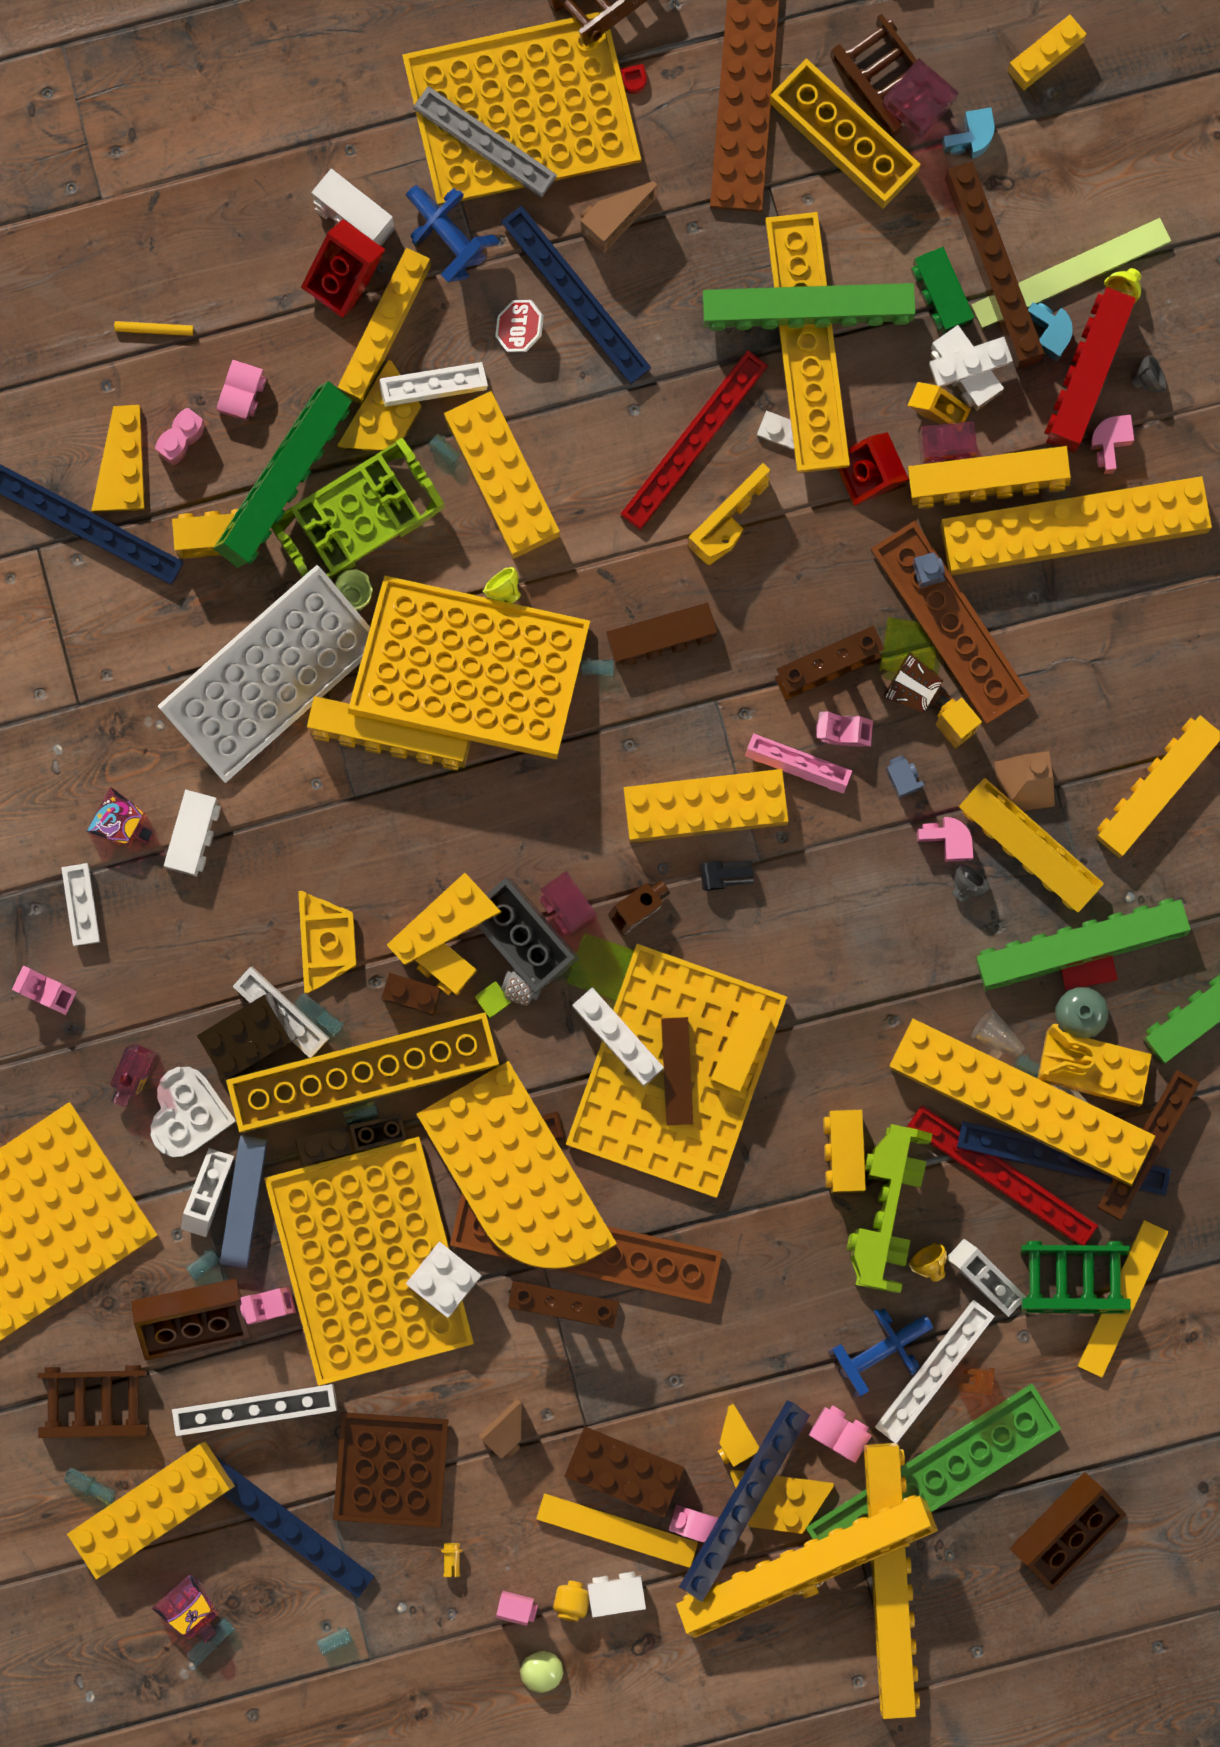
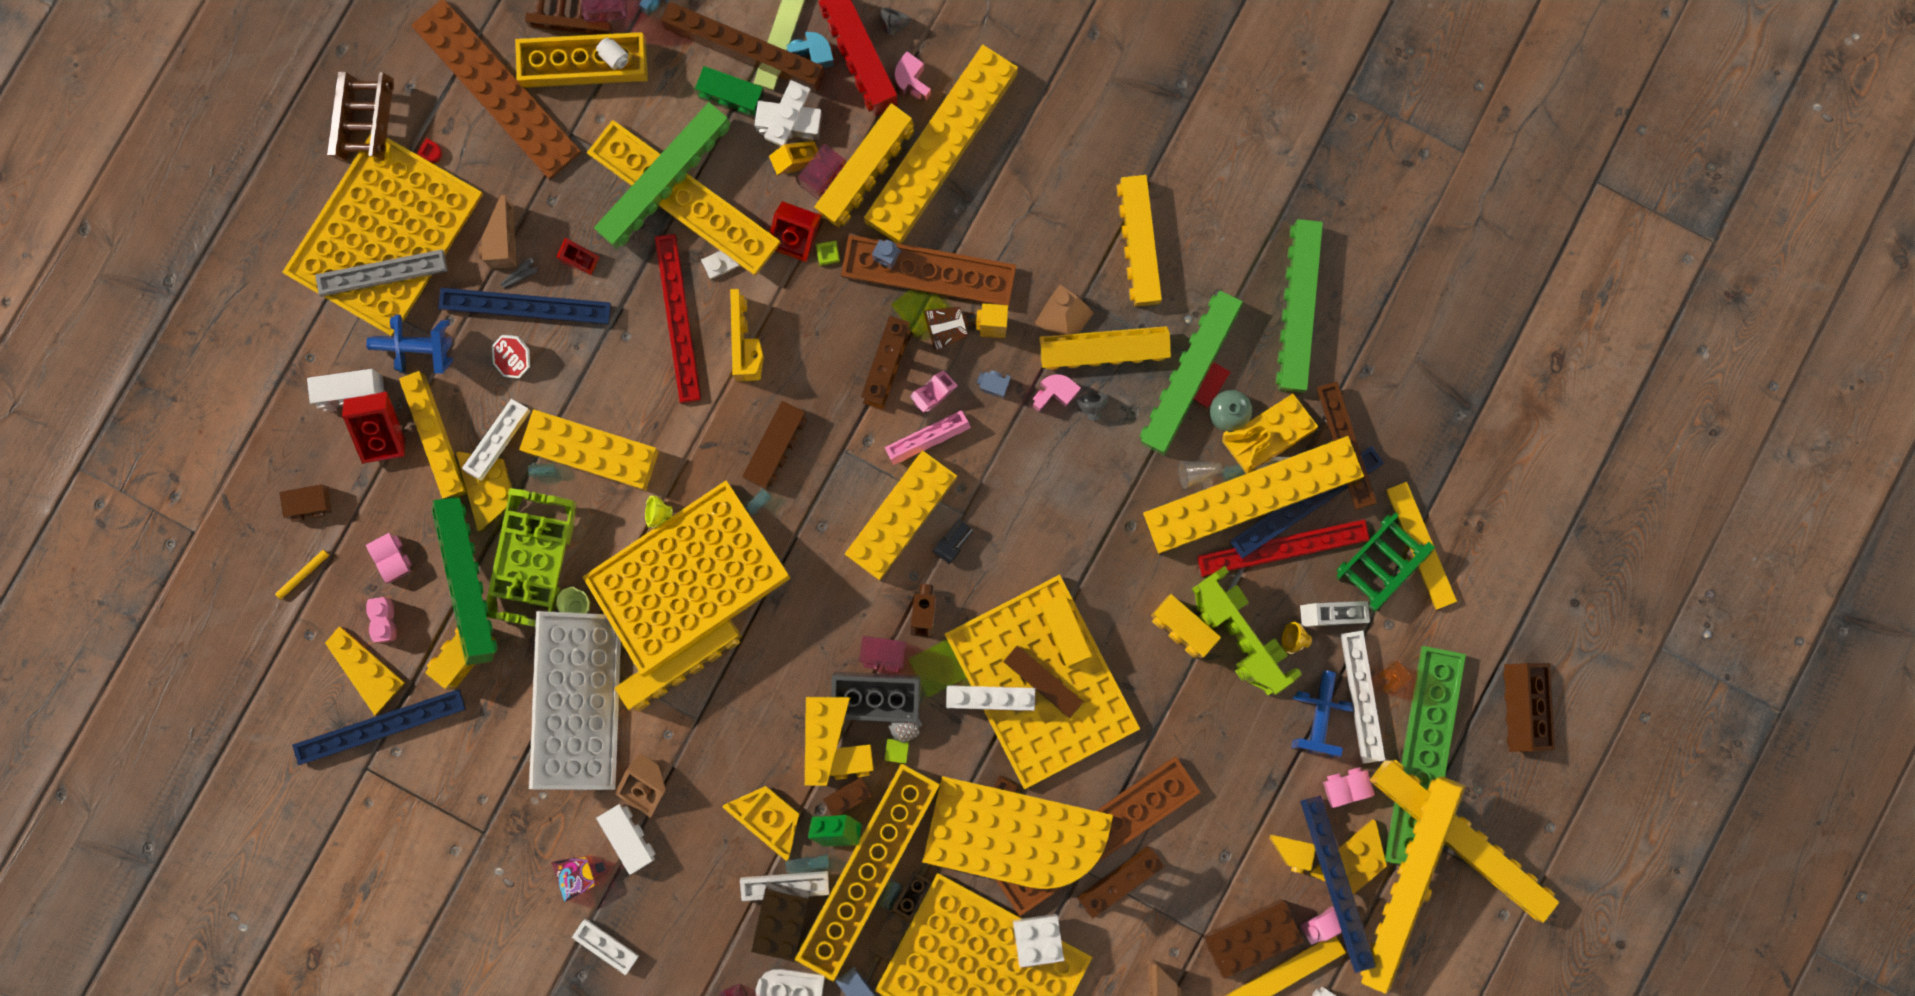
camera: 45 degrees left, 0 degrees up
none -> reddish brown brick [279,484,332,522]
none -> dark grey piece [500,258,539,289]
none -> red slope [556,238,600,275]
none -> white brick [596,37,628,69]
none -> medium nougat slope [615,753,666,818]
none -> green piece [808,815,862,847]
none -> lime tile [815,240,840,266]

